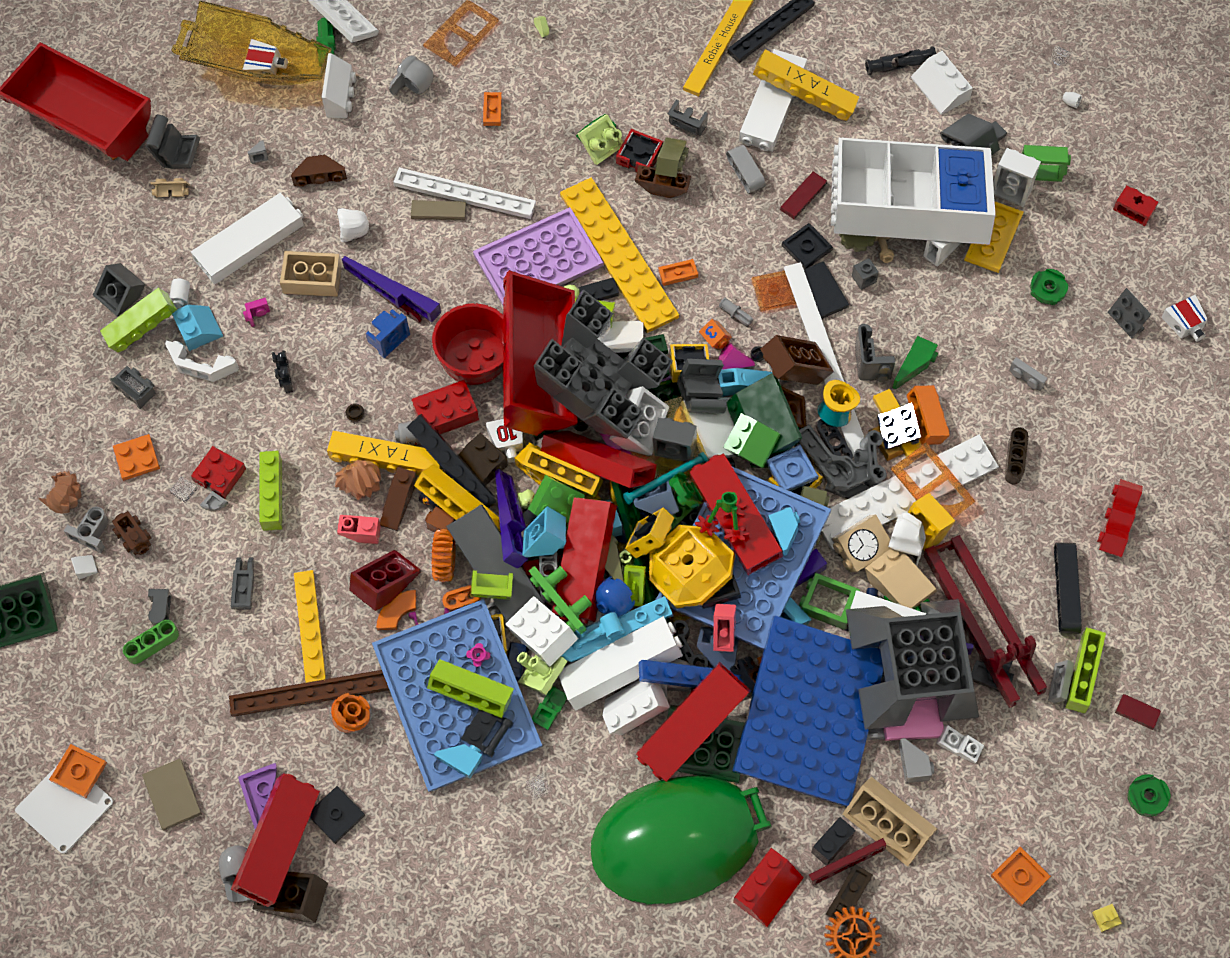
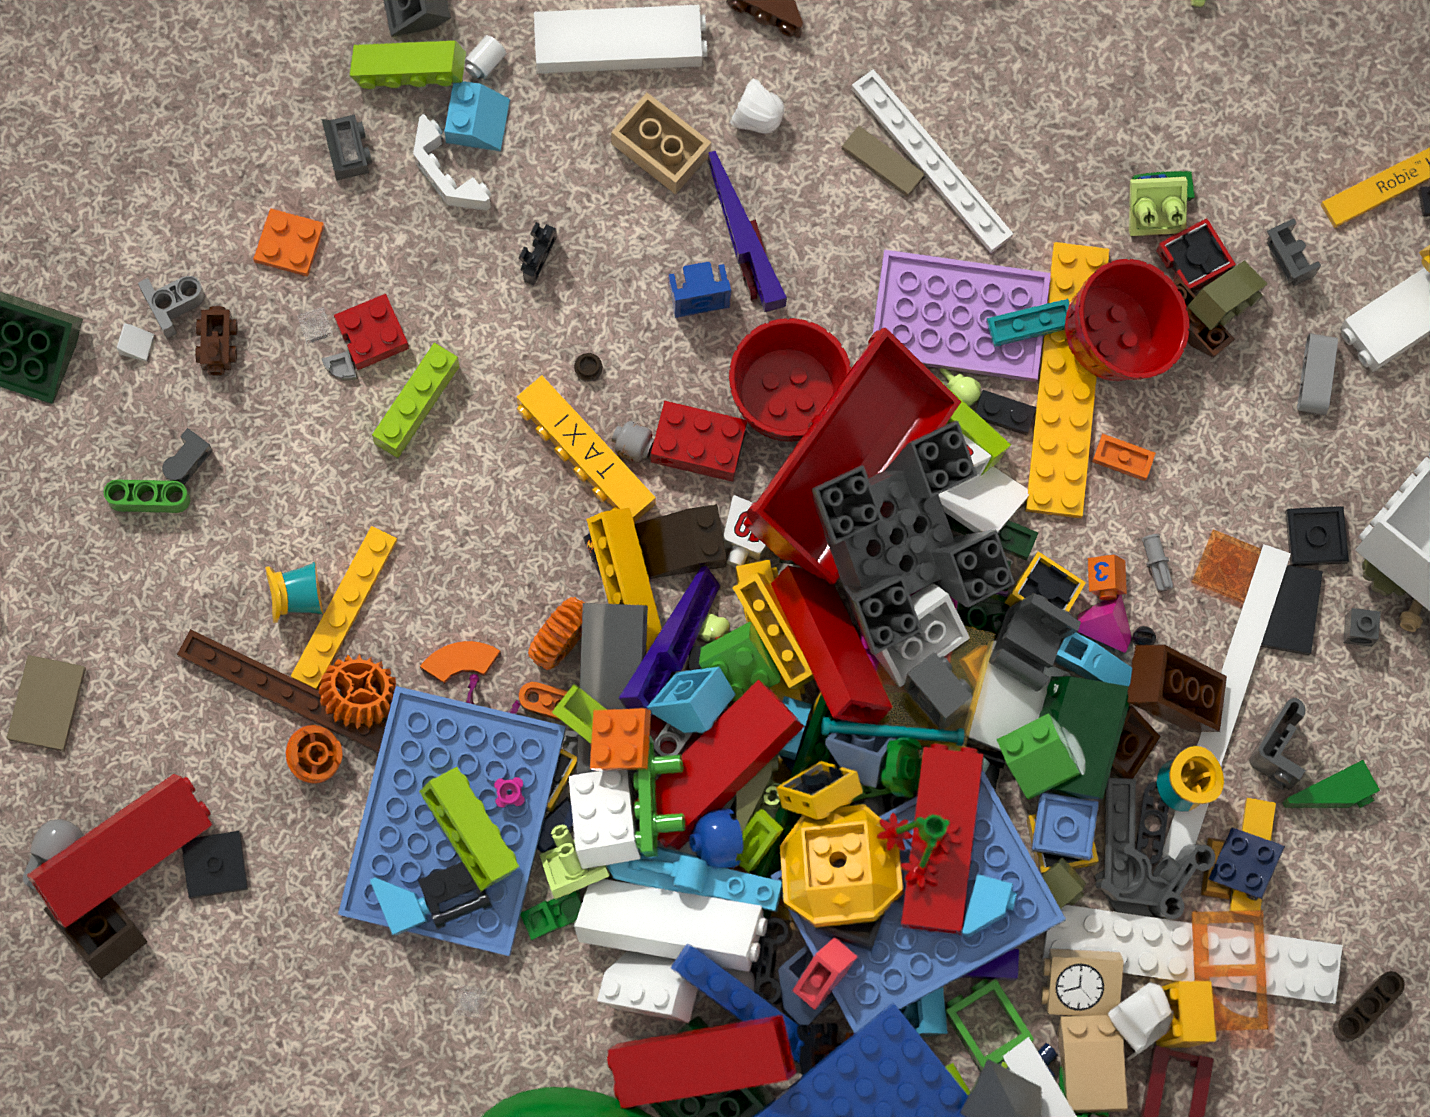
camera: 30 degrees right, 10 degrees up
nougat hair [38,471,82,514] -> none
dark grey hinge [230,557,254,610] -> none
medium lavender wing [238,763,277,829] -> none
dark pink bracket [243,298,270,327] -> none
nougat hair [335,460,381,500] -> none
coral slope [337,515,381,544] -> none
dark red slope [349,550,421,611] -> none
reddish brown slope [380,467,417,531] -> none
black plate [406,414,498,508] -> none
dark orange brick [425,506,456,533] -> none
orange plate [483,92,502,126] -> none
dark red tile [780,171,827,220] -> none
orange brick [906,385,950,445] -> none
none -> teal hat [265,561,323,623]
none -> orange gear [319,654,397,729]
none -> orange plate [590,708,651,771]
none -> teal tile [986,299,1070,347]
none -> red piece [1065,259,1189,381]

